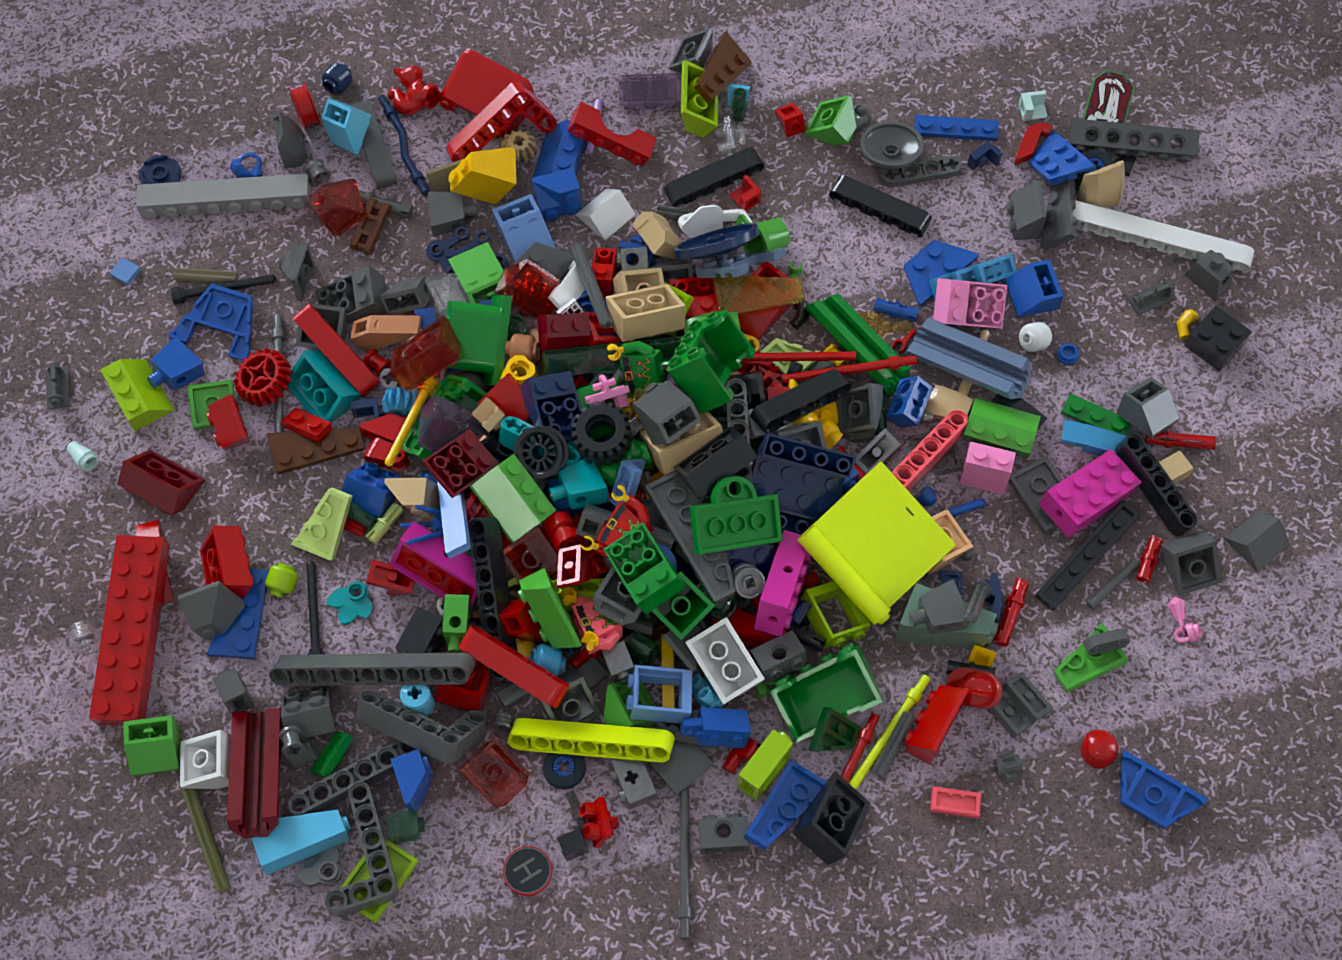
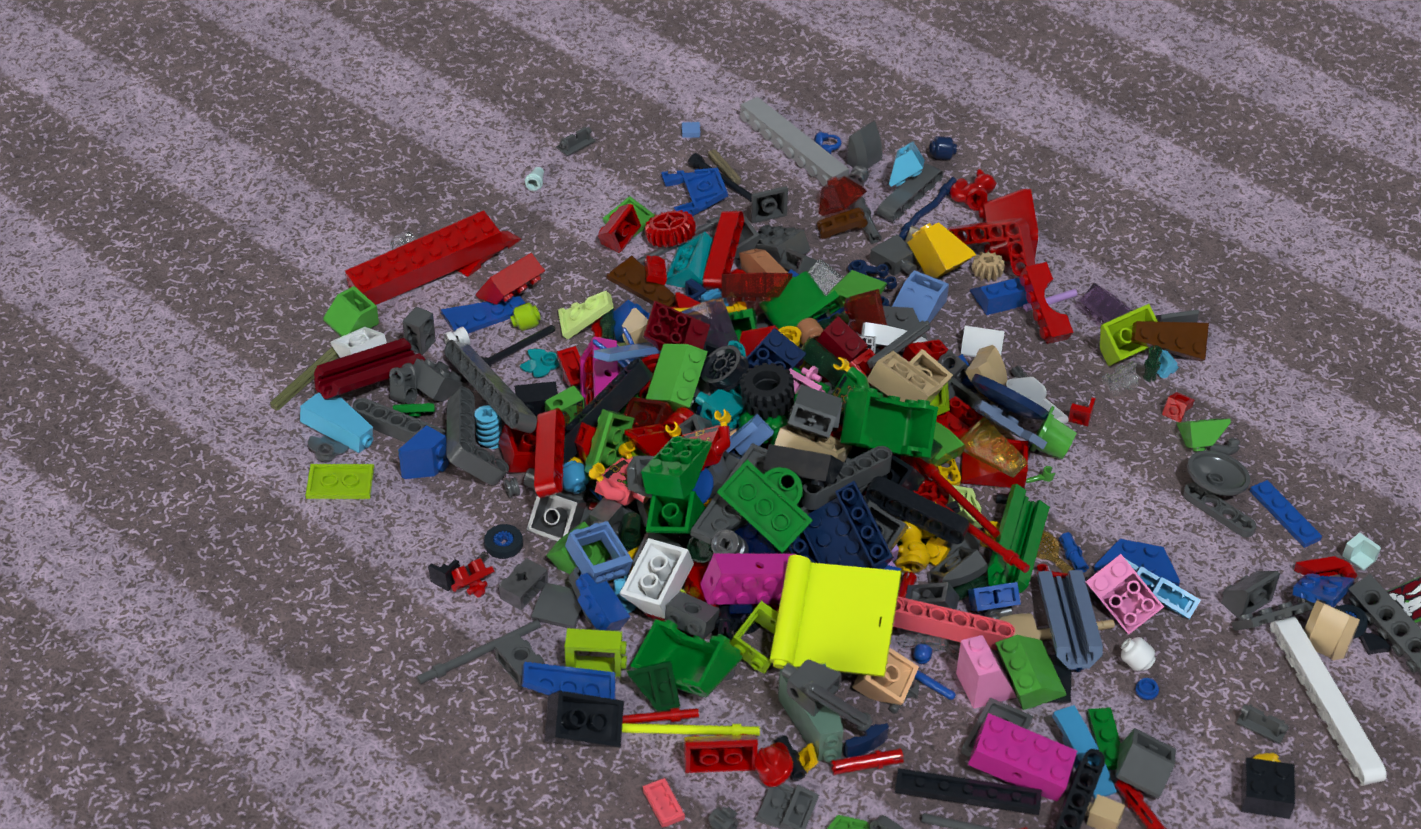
camera: 55 degrees right, 20 degrees down
lime slope [100,359,175,431] -> none
dark red slope [117,450,205,515] -> none
dark blue tile [139,155,182,184] -> none
blue torso [147,337,205,390] -> none
dark grey slope [178,581,245,640] -> none
red wheel [288,82,321,131] -> none
dark grey beam [325,781,399,918] -> none
clear green brick [387,810,425,844] -> none
clear red slope [457,736,529,808] -> none
tan bracket [472,398,505,432] -> none
black tile [503,846,552,896] -> none
neon yellow beam [508,718,675,762] -> none
blue slope [532,167,582,221] -> none
black beam [663,147,765,207] -> none
black beam [829,175,932,238] -> none
dark grey axle [872,711,916,778] -> none
clear blue tile [938,570,962,595] -> none
dark blue bracket [967,141,1002,170] -> none
blue slope [1004,259,1064,318] -> none
dark grey torso [1185,250,1234,301] -> none
none -> white wheel [443,327,470,345]

